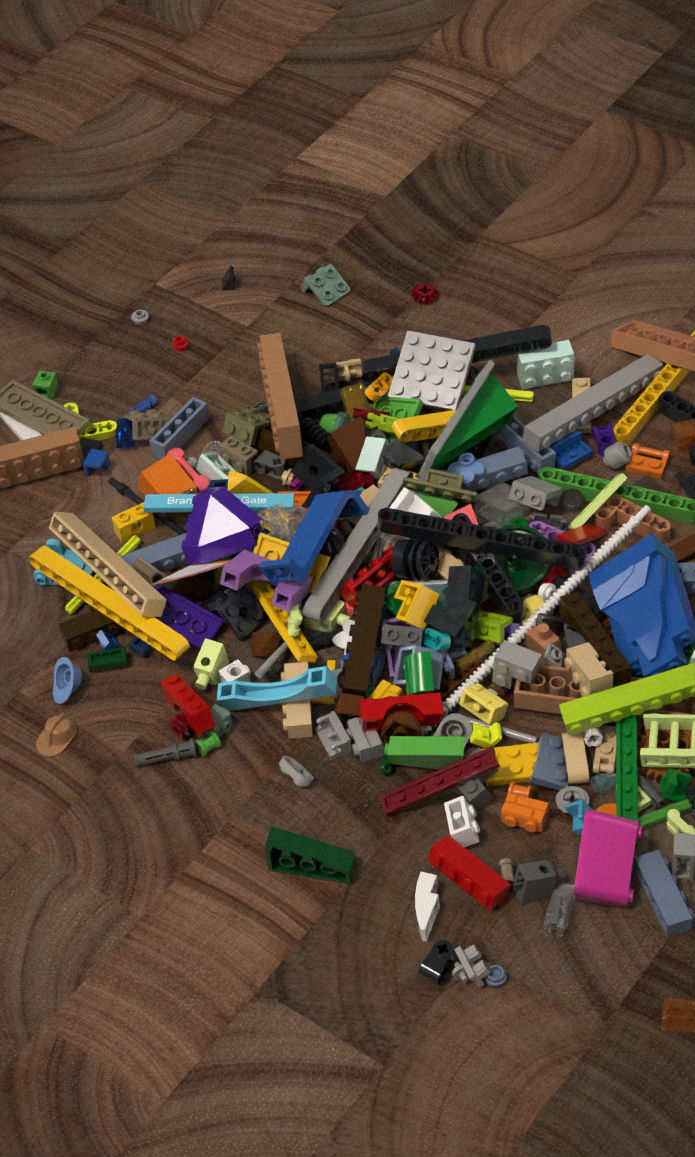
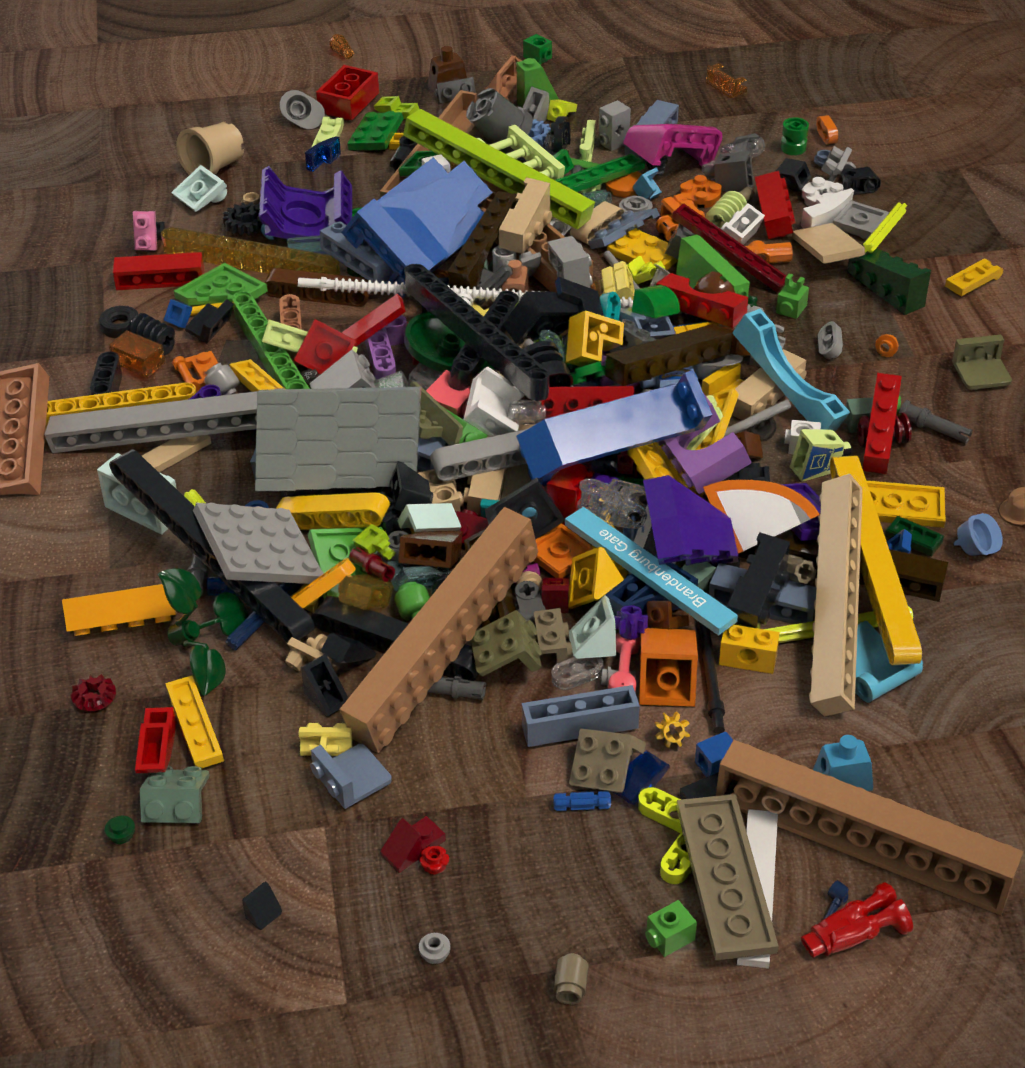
camera: 140 degrees left, 5 degrees down
none -> light orange slope [62,584,176,636]
none -> dark green plate [105,815,135,844]
none -> red slope [135,707,177,773]
none -> dark green plant [157,568,248,696]
none -> yellow plate [165,676,224,768]
none -> yellow plate [229,359,285,392]
none -> red plate [294,319,356,374]
none -> light yellow hips [299,723,352,756]
none -> black slope [301,654,348,717]
none -> sand blue bracket [310,744,392,809]
none -> dark red slope [380,816,446,873]
none -> dark red slope [542,578,569,613]
none -> dark tan brick [553,953,589,1005]
none -> dark purple gear [614,605,648,639]
none -> yellow gear [654,712,690,748]
none -> orange plate [680,175,722,208]
none -> yellowish green piece [705,191,747,228]
none -> orange piece [725,240,793,266]
none -> black wedge [727,532,790,629]
none -> black brick [776,158,812,191]
none -> bright green brick [776,274,809,319]
none -> green wheel [781,117,809,156]
none -> tan tile [792,223,865,264]
none -> white plate [801,177,843,207]
none -> dark azure torso [813,735,873,791]
none -> orange beam [816,115,838,144]
none -> light grey plate [833,200,889,239]
none -> neon yellow axle [863,202,907,253]
none -> yellow tile [867,481,945,528]
none -> orange plate [875,334,899,357]
none -> yellow plate [945,259,1003,297]
none -> olive bracket [952,335,1012,390]

